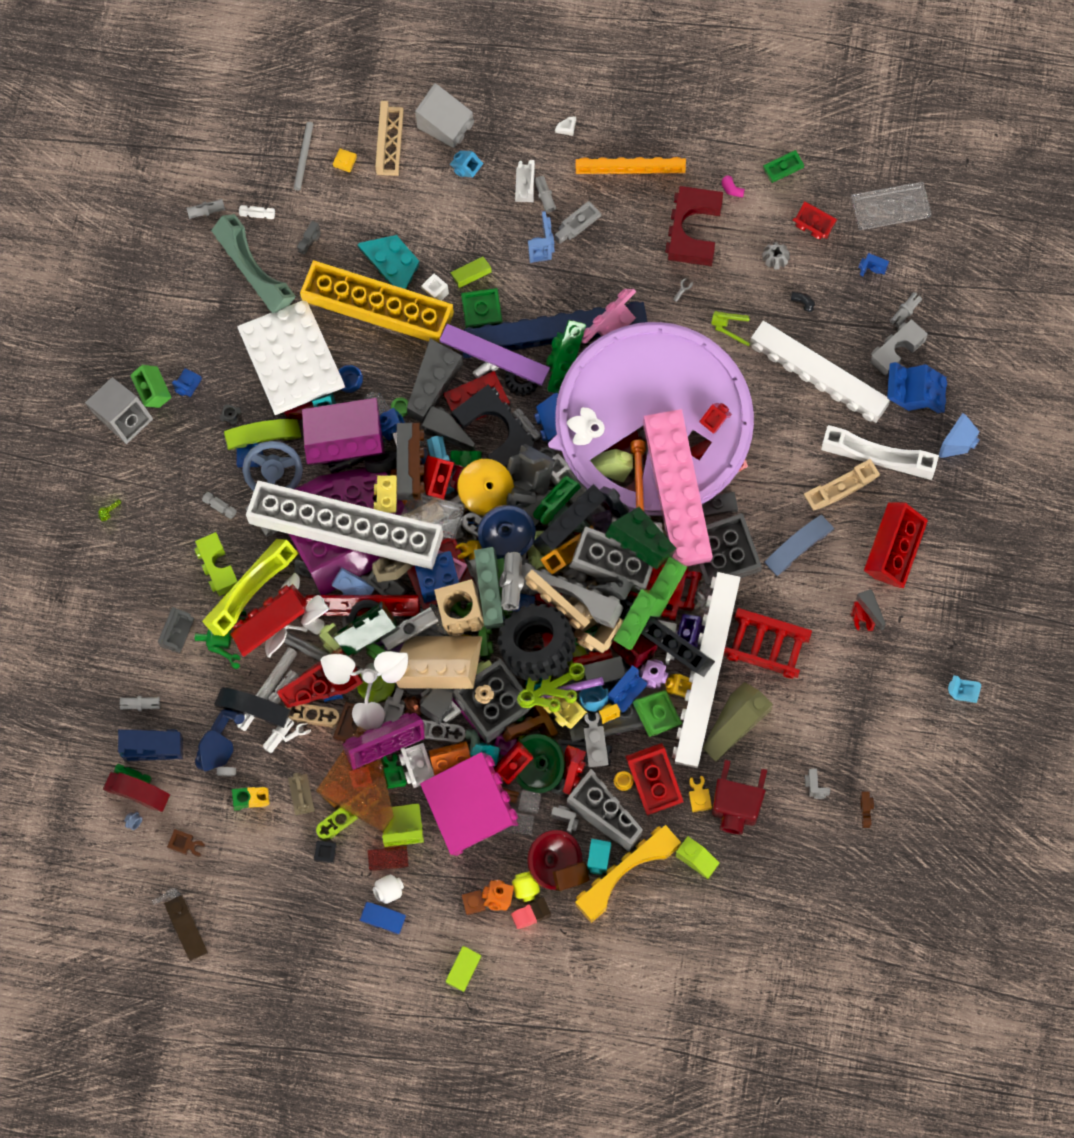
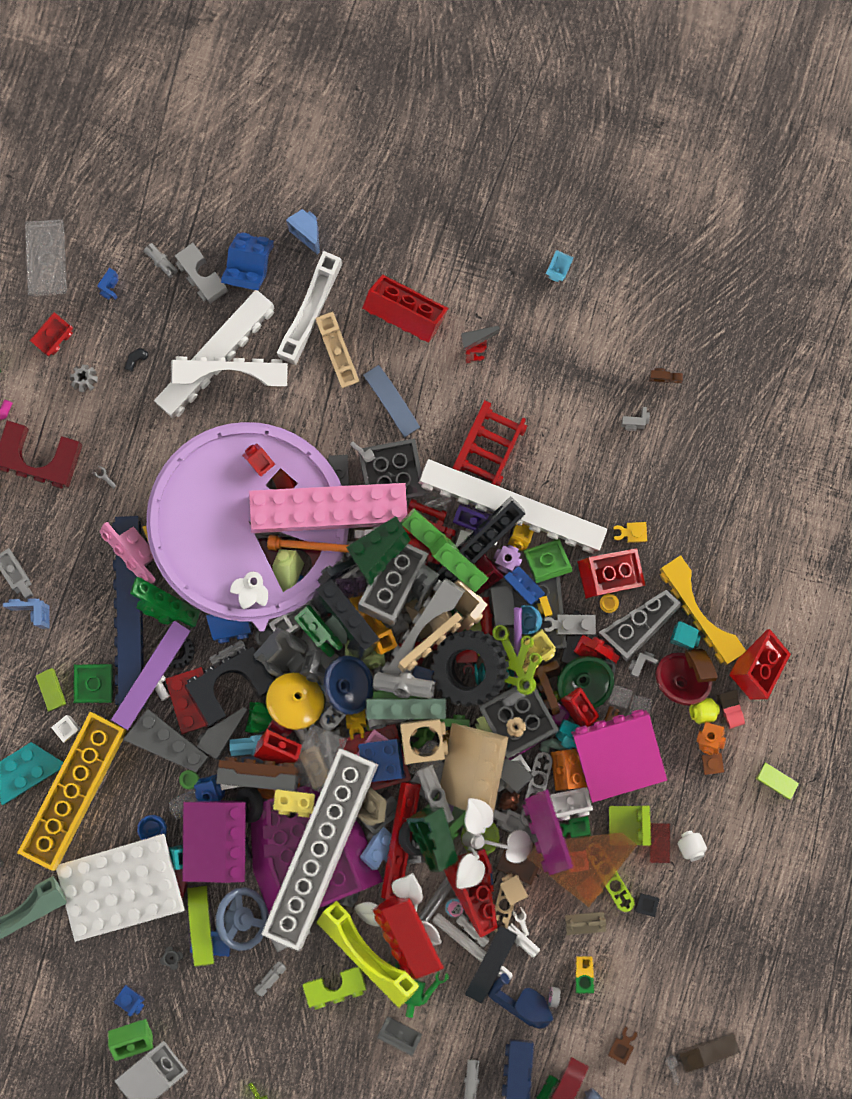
camera: 80 degrees left, 10 degrees up
yellowish green bracket [319,623,340,654] -> none
blue slope [359,902,406,934] -> none
lime slope [676,836,719,879] -> none
olive wedge [702,682,773,762] -> none
lime plant [711,311,750,346] -> none
dark red piece [712,760,767,835] -> none
none -> white arch [171,356,287,386]
none -> light grey hand [350,442,375,462]
none -> tile [445,898,464,918]
none -> tan brick [499,873,528,905]
none -> red slope [729,629,791,700]

